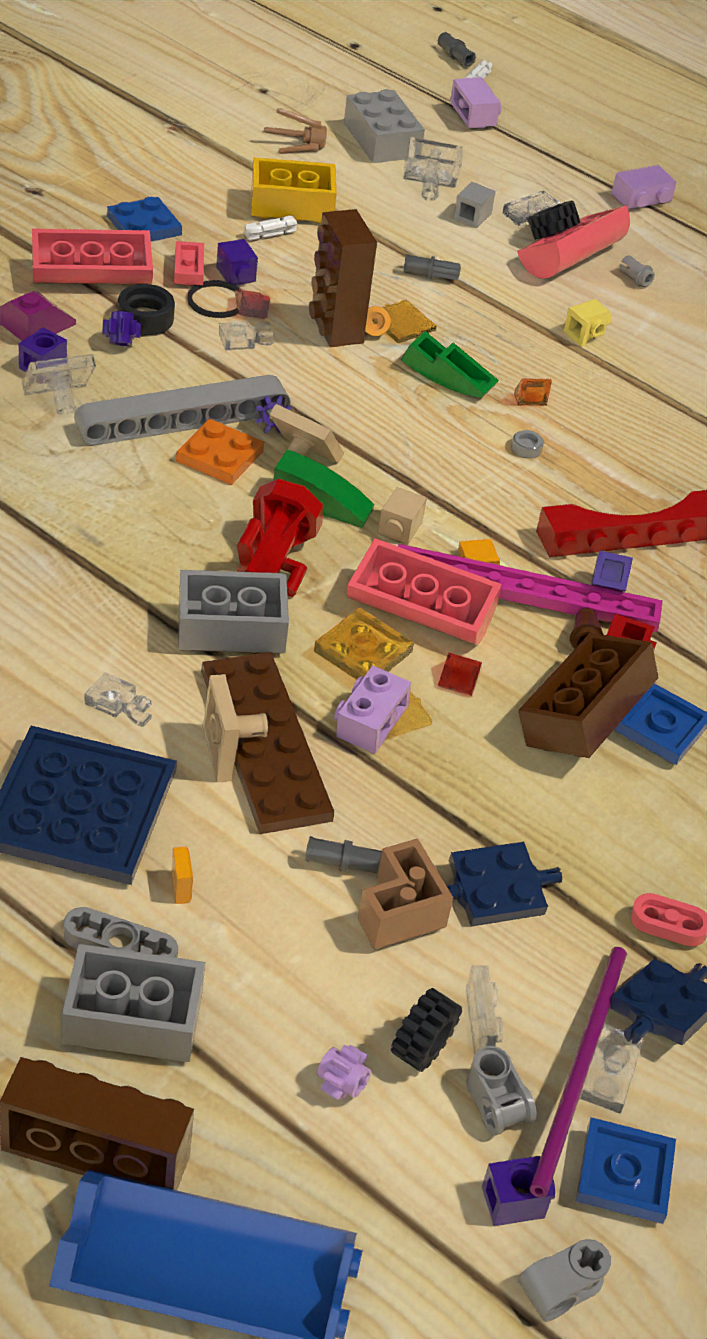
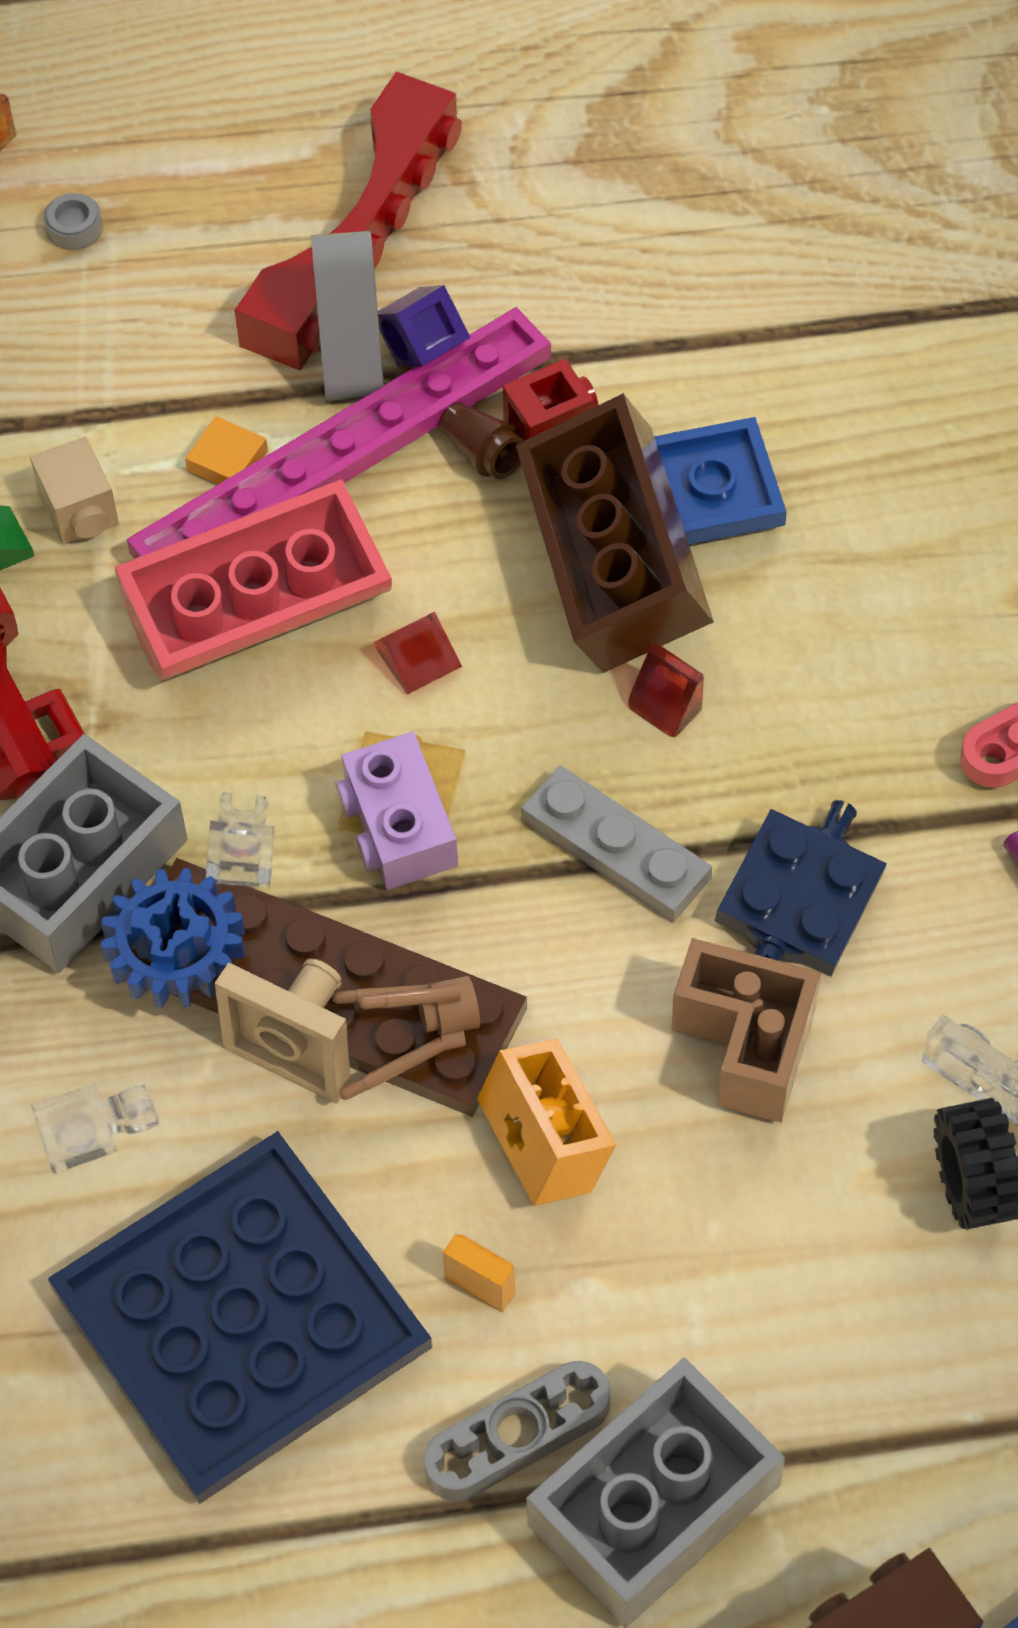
camera: 40 degrees left, 15 degrees up
dark grey pin [305,836,382,874] -> none
clear yellow plate [314,607,414,680] -> none
lavender gear [317,1045,371,1100] -> none
none -> blue gear [100,868,245,1008]
none -> clear plate [205,792,274,888]
none -> light grey beam [311,231,384,401]
none -> medium nougat plant [331,976,480,1100]
none -> light orange brick [477,1038,616,1206]
none -> light grey plate [521,765,712,923]
none -> clear red slope [628,643,704,738]

